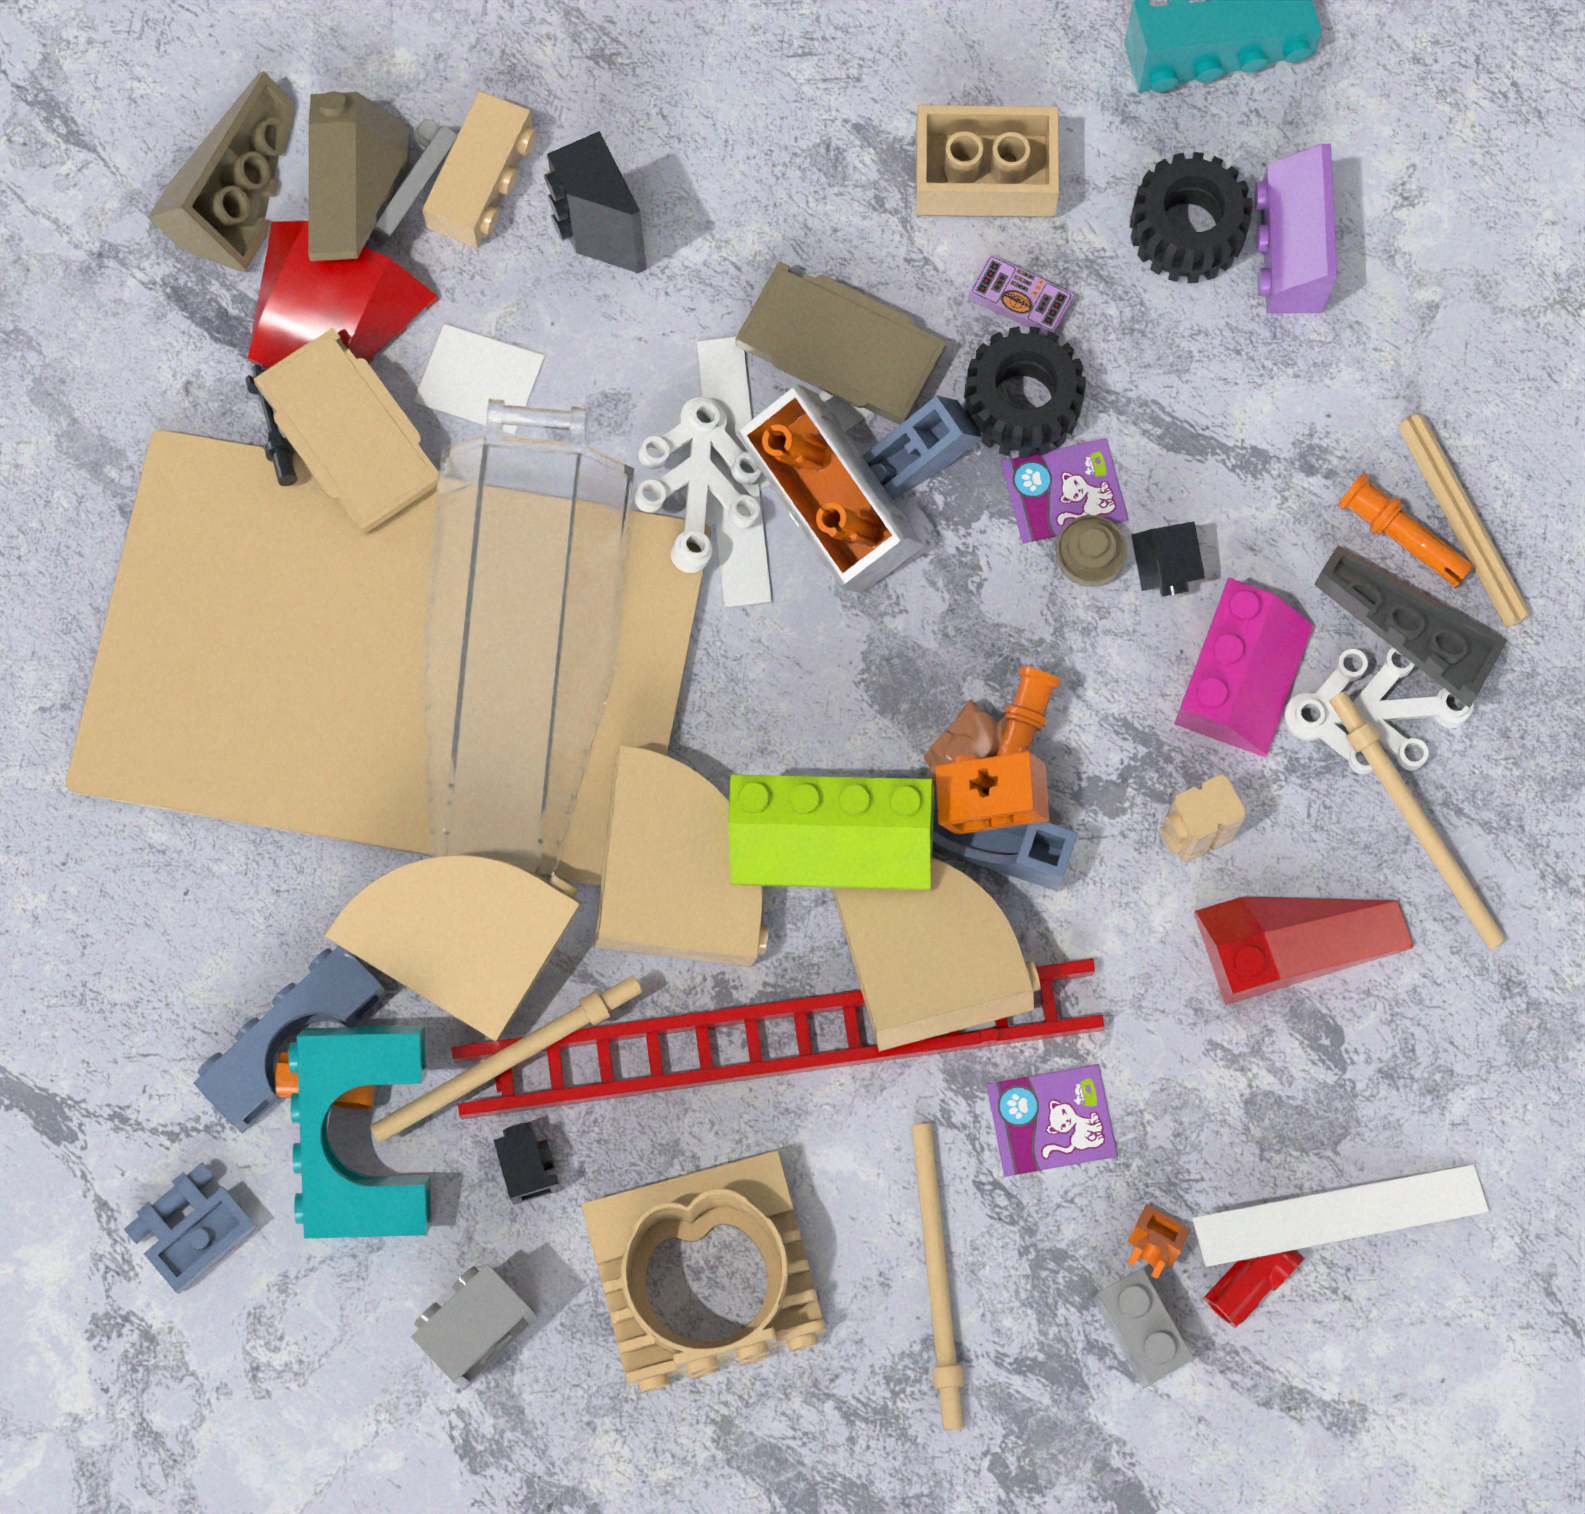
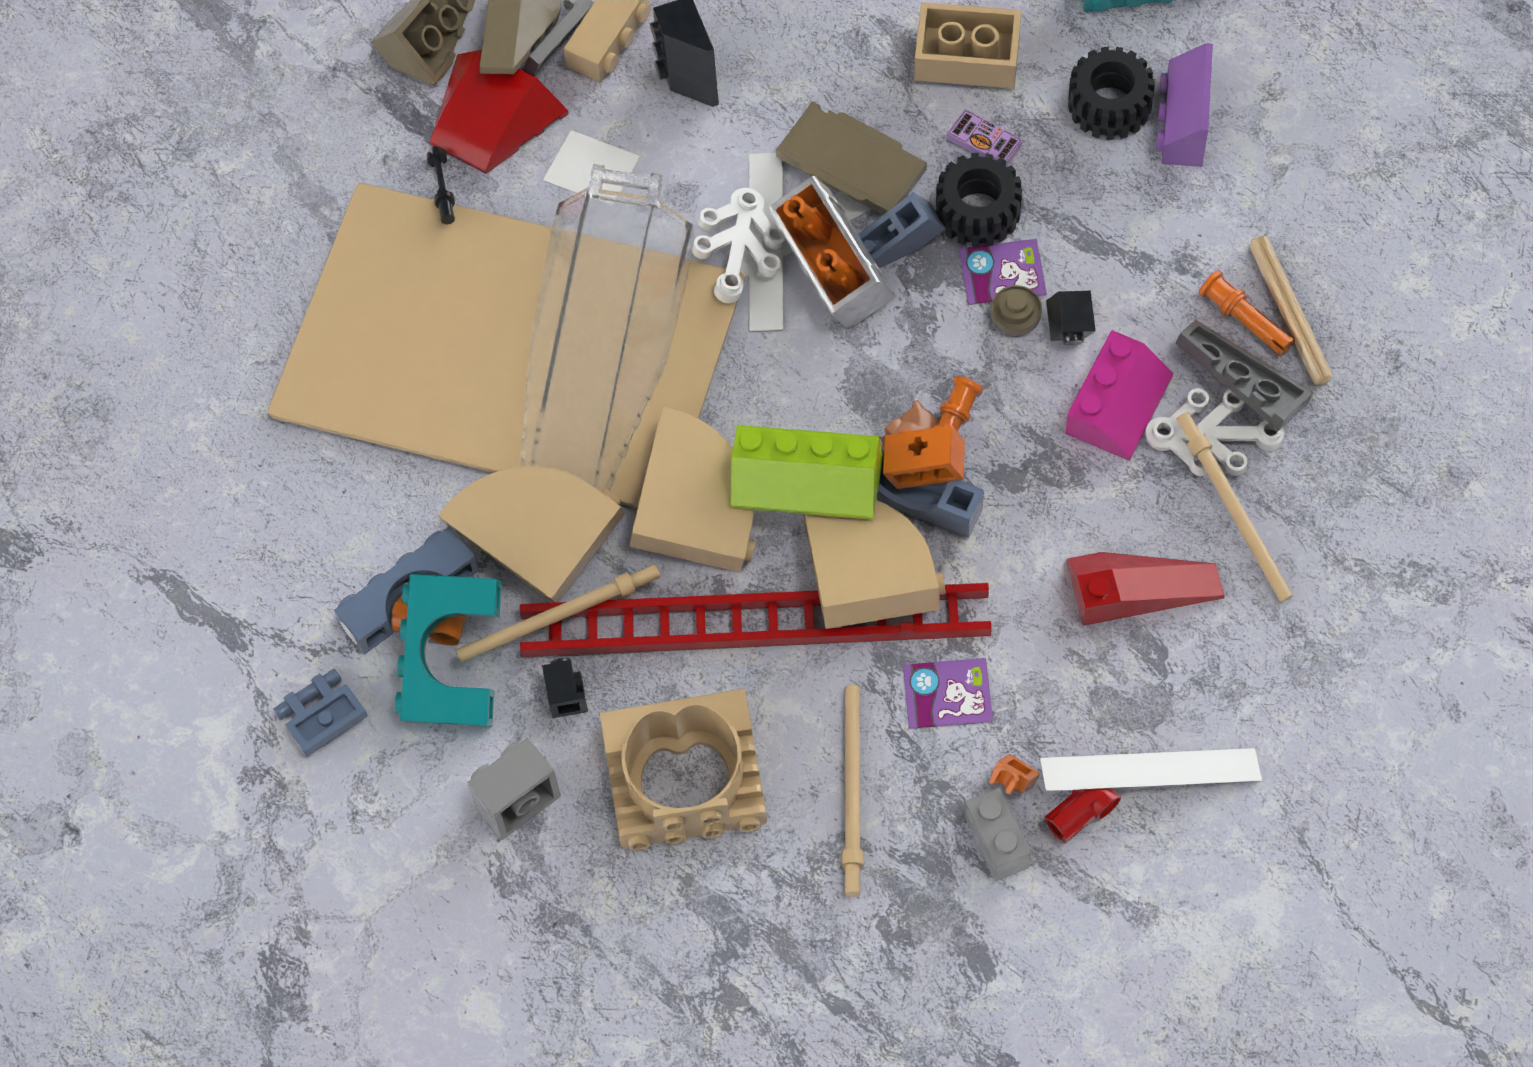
camera: 10 degrees right, 10 degrees down
tan piece [253,327,443,535] -> none
tan brick [1159,774,1246,863] -> none

